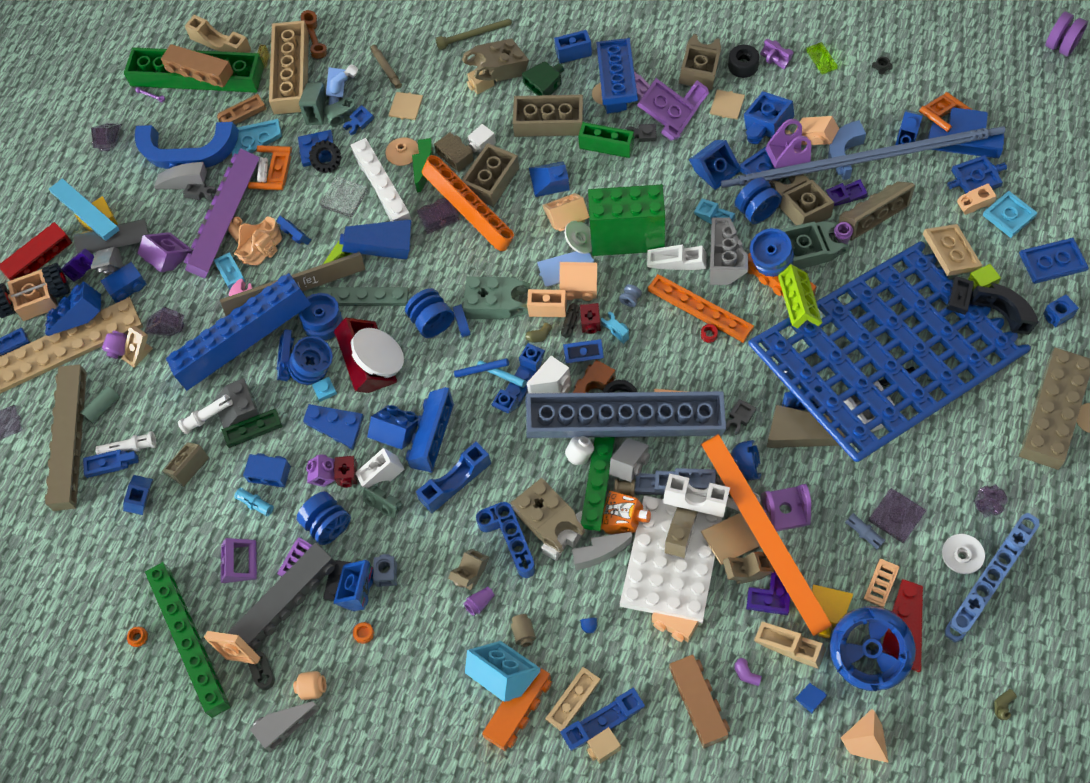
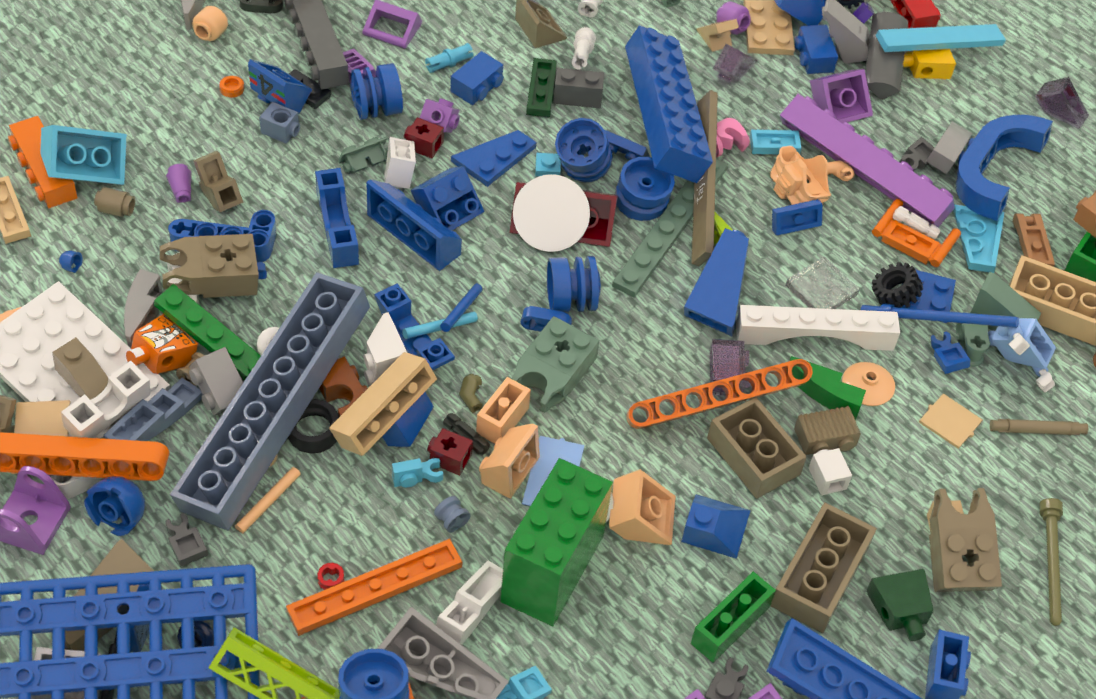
camera: 105 degrees right, 10 degrees down
none -> tan brick [329,352,437,456]
none -> blue bar [861,304,1019,328]

